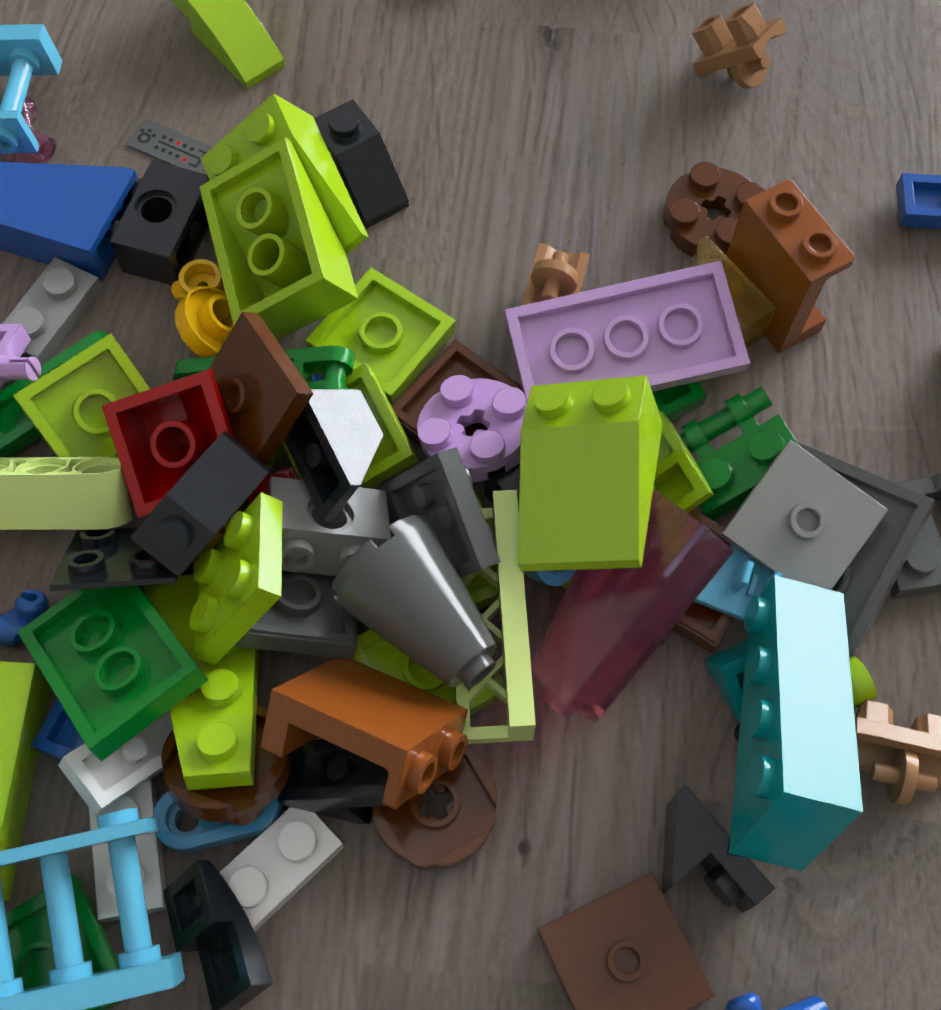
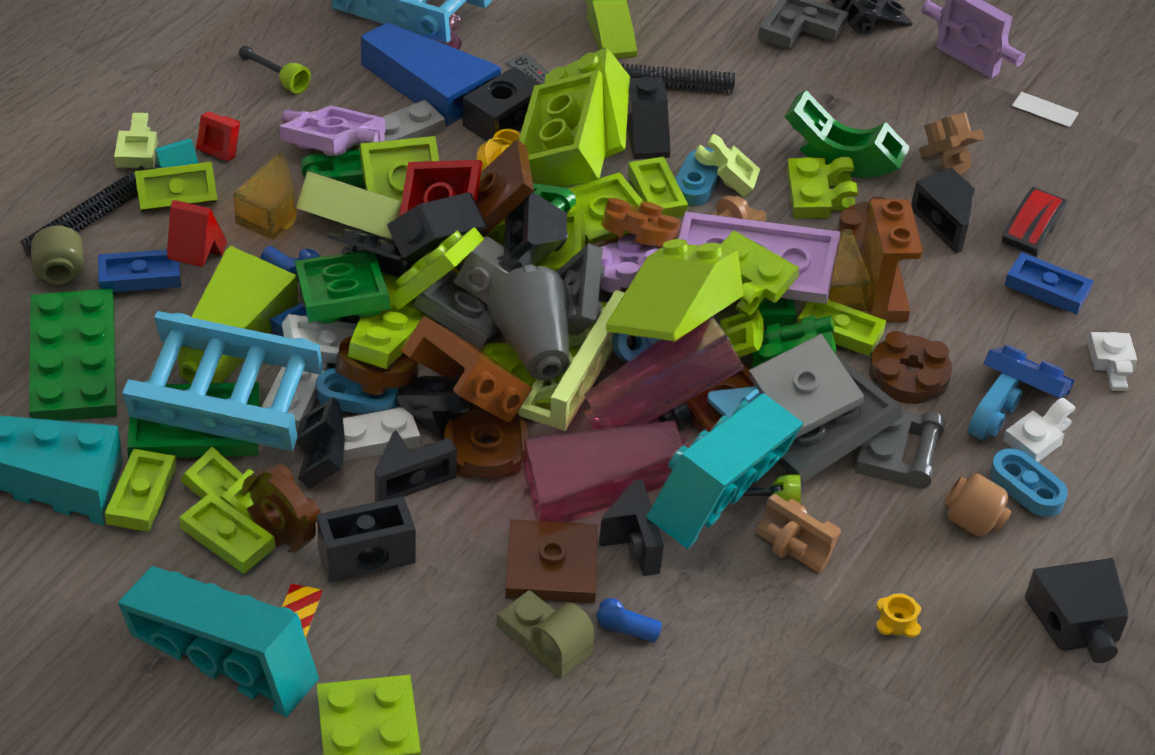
camera: 25 degrees right, 20 degrees down
none -> black slope [375,430,457,502]
none -> clear pink slope [523,421,689,523]
none -> dark orange plate [601,198,682,247]
none -> black axle [621,63,736,94]
none -> lime plate [628,157,688,218]
none -> dark azure plate [675,147,721,206]
none -> yellowish green plate [695,134,760,197]
none -> lime plate [721,230,799,317]
none -> green arch [784,90,910,178]
none -> lime plate [787,157,858,219]
none -> lime plate [797,300,886,356]
none -> reddish brown plate [869,331,952,404]
none -> black slope [911,167,975,254]
none -> slope [1002,187,1068,256]

